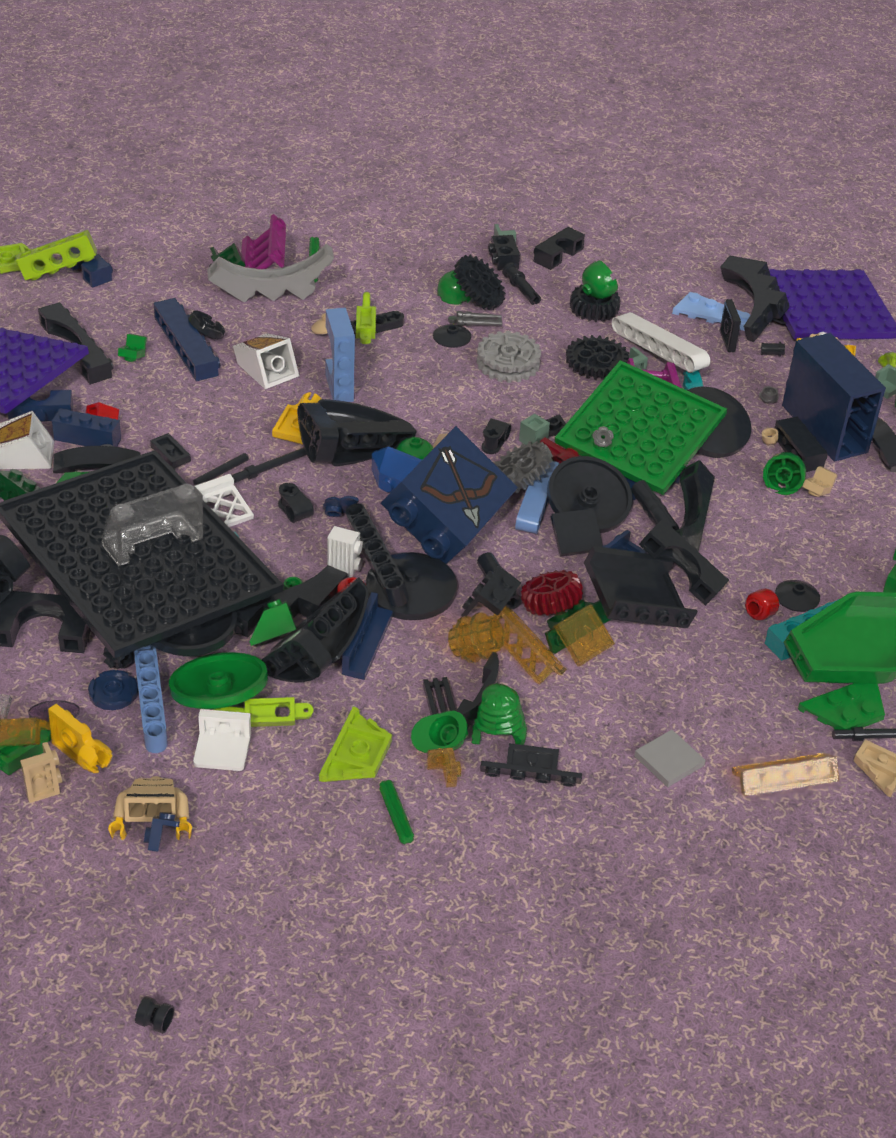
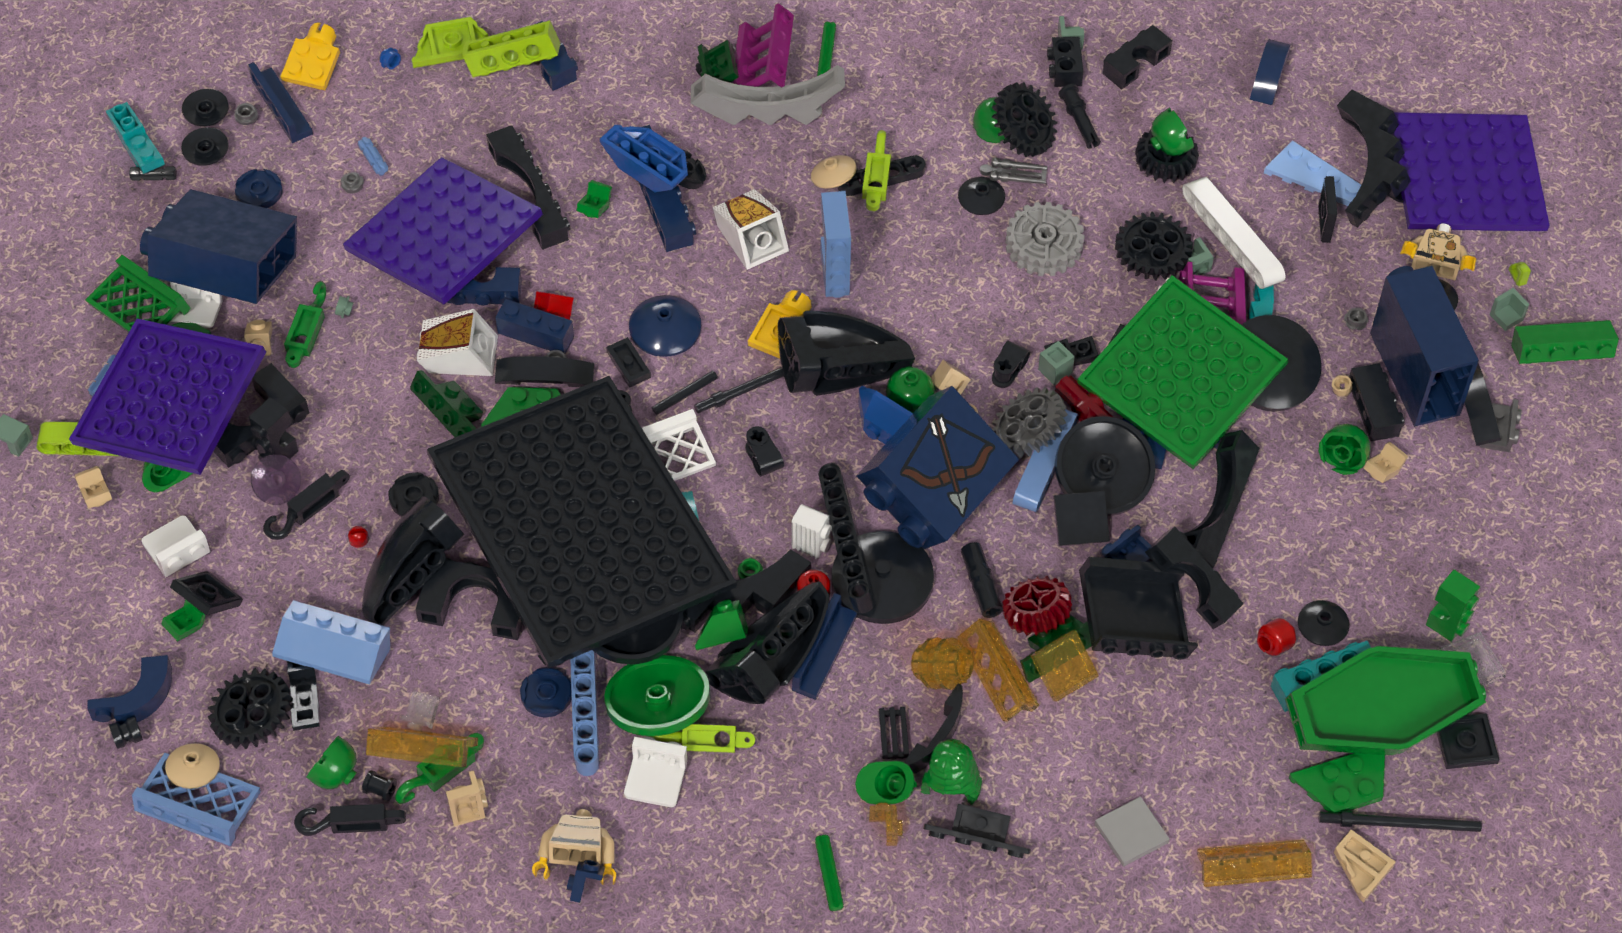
camera: 10 degrees right, 15 degrees up
clear purple dish [28,700,80,724] -> none
yellow plate [48,704,112,773] -> none
clear windscreen [102,484,203,566] -> none
lime wing [319,706,392,782] -> none
dark blue plate [323,496,359,517] -> none
black bracket [461,566,521,618] -> none
flat silver plate [593,426,614,447] -> none
black axle [631,480,679,531] -> none
black pin [761,341,785,357] -> none
none -> blue wedge [600,125,688,192]
none -> dark blue dish [629,295,702,357]
none -> dark blue arch [1250,39,1291,105]

